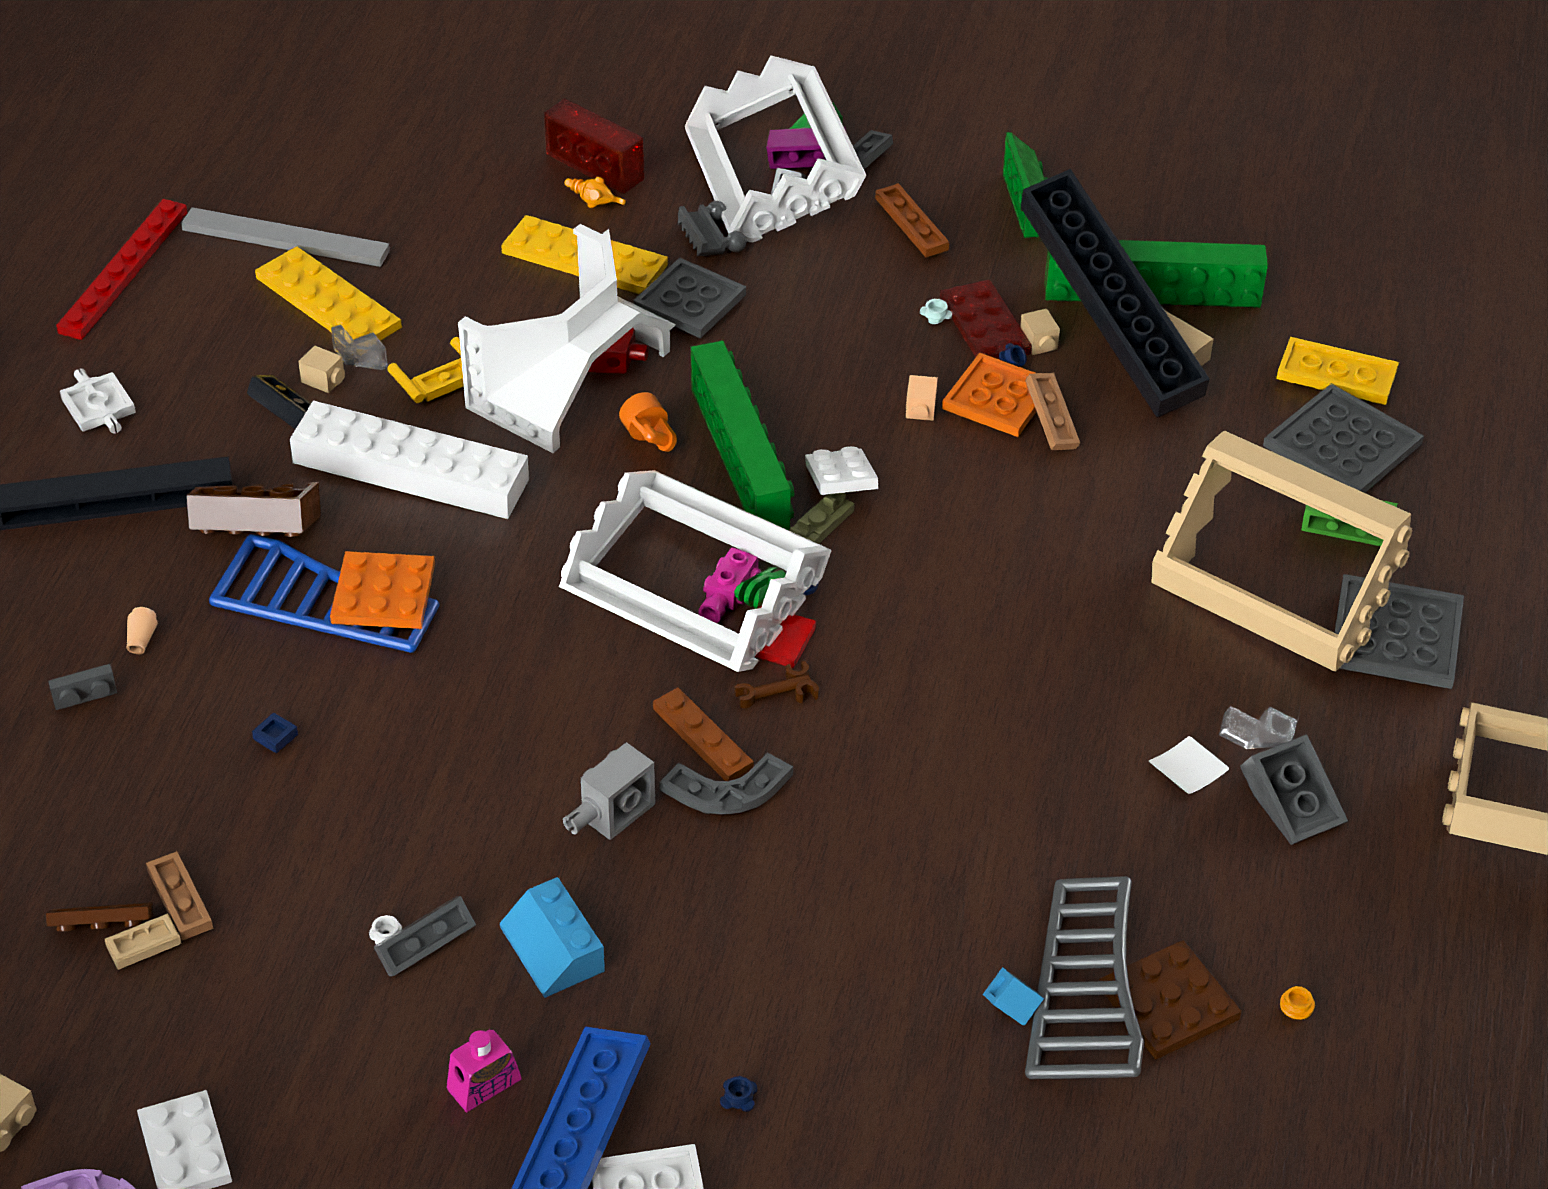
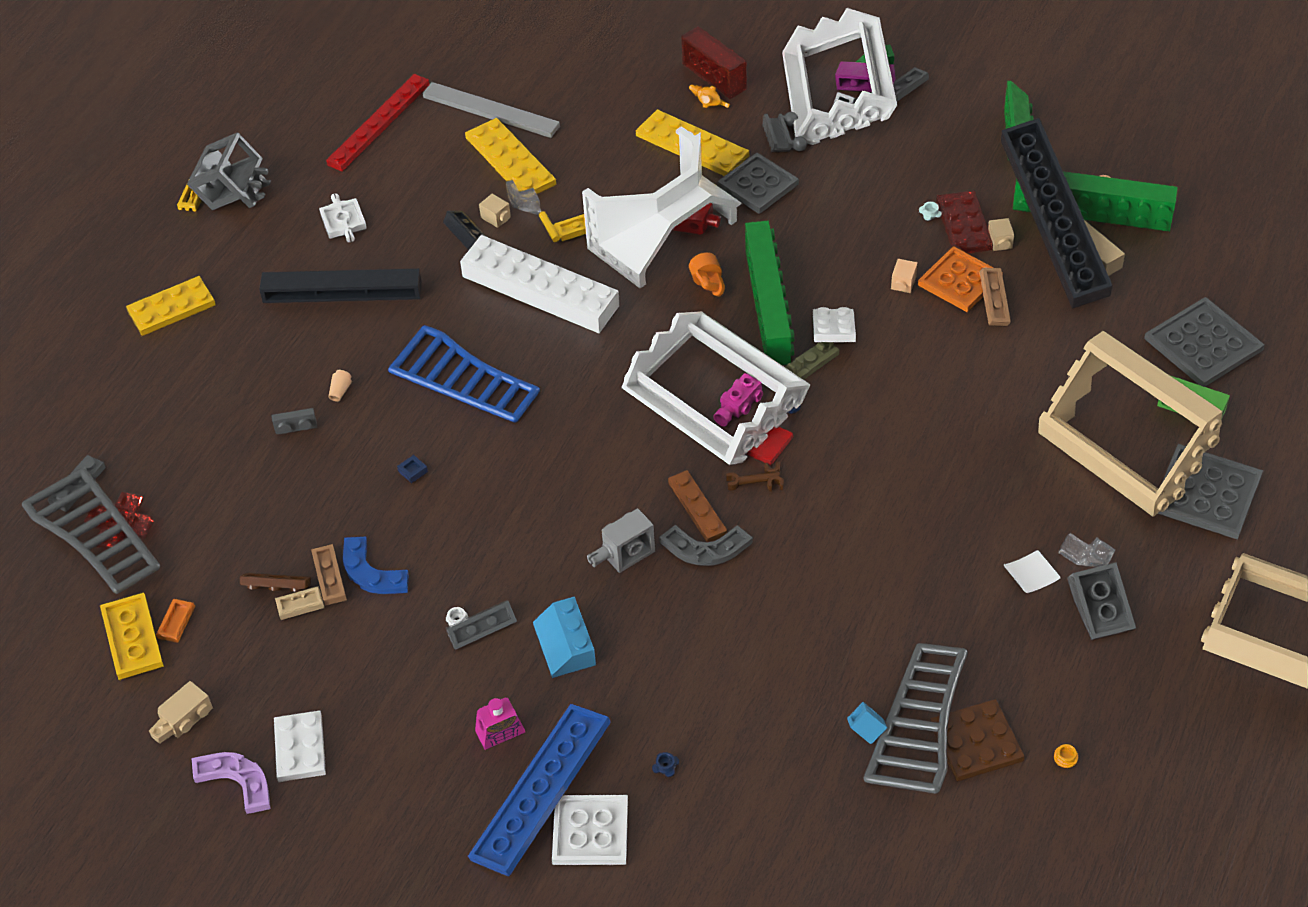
camera: 15 degrees right, 5 degrees up
wedge [186,482,321,537] -> none
orange plate [330,551,435,629] -> none
green arm [734,567,786,609] -> none
dark orange plate [875,183,949,257] -> none
dark blue plate [999,343,1027,367] -> none
yellow plate [1277,337,1399,405] -> none
none -> blue plate [343,537,409,594]

